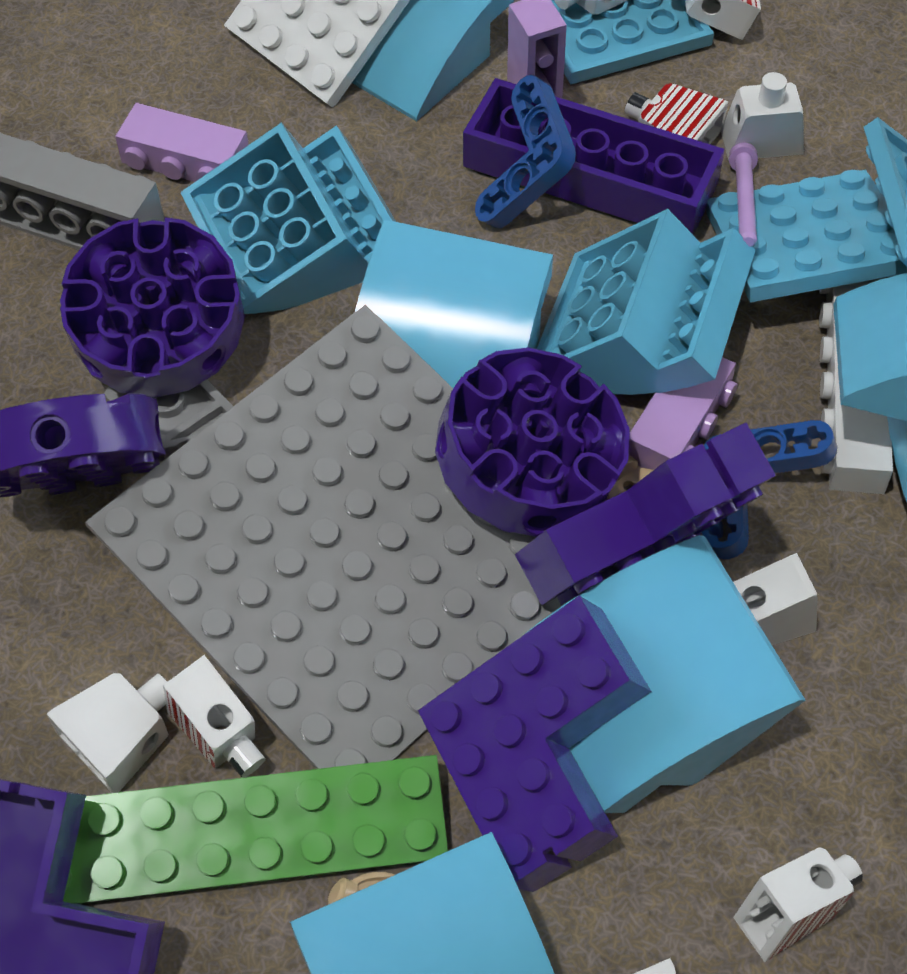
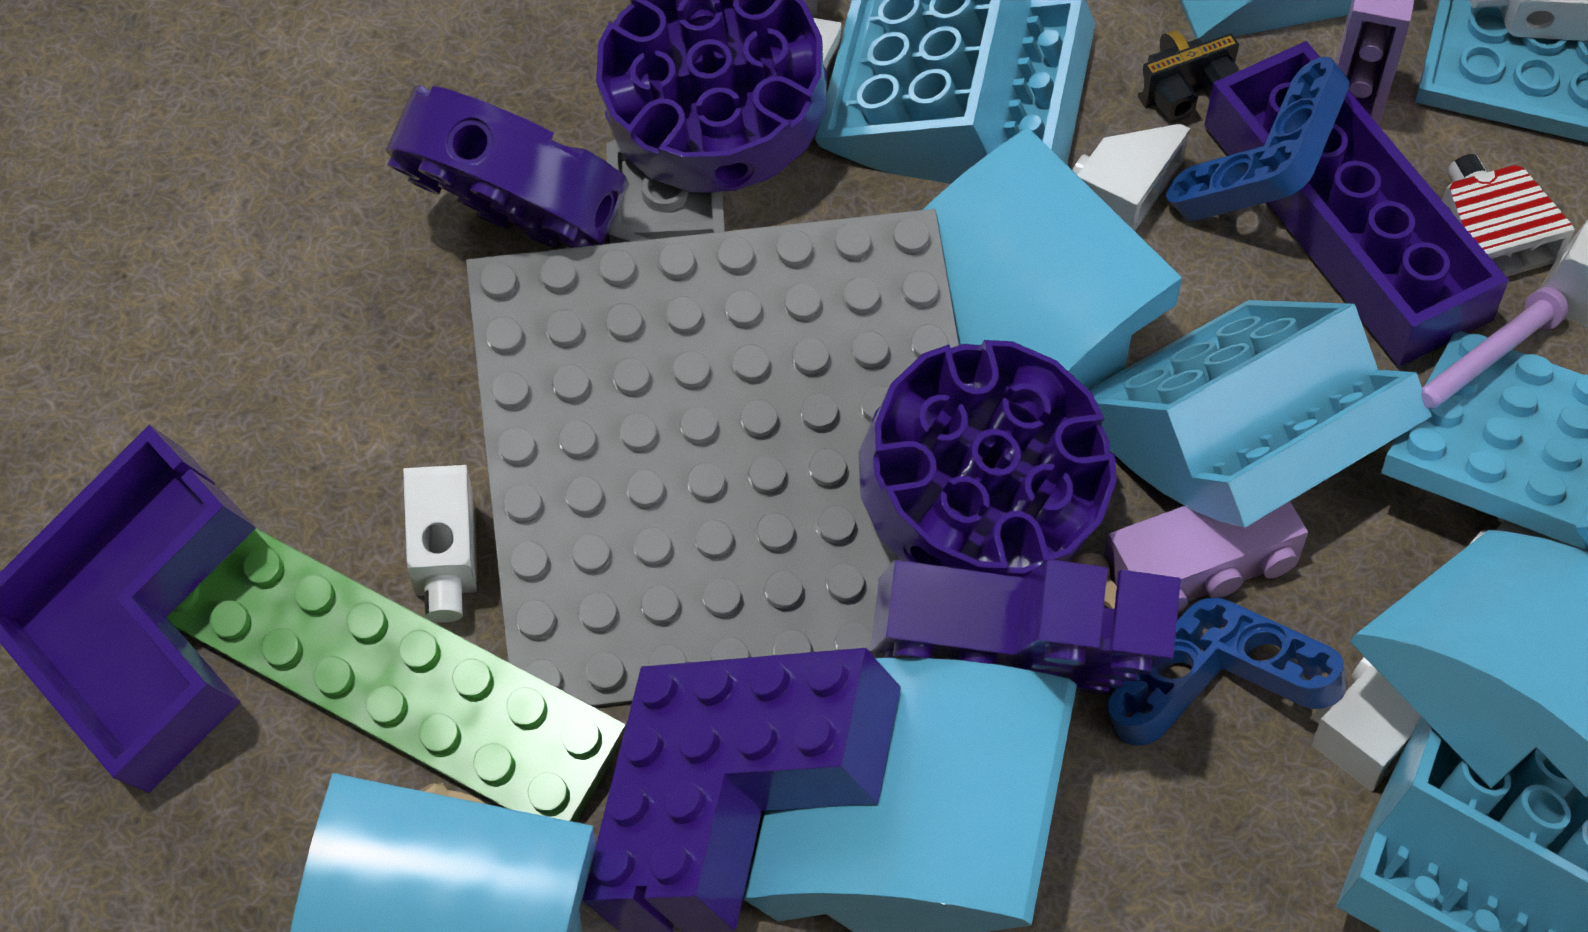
camera: 35 degrees right, 0 degrees up
white torso [47,673,169,793] -> none
white torso [733,553,817,645] -> none
none -> white slope [1073,124,1190,231]
none -> black hips [1138,30,1240,122]

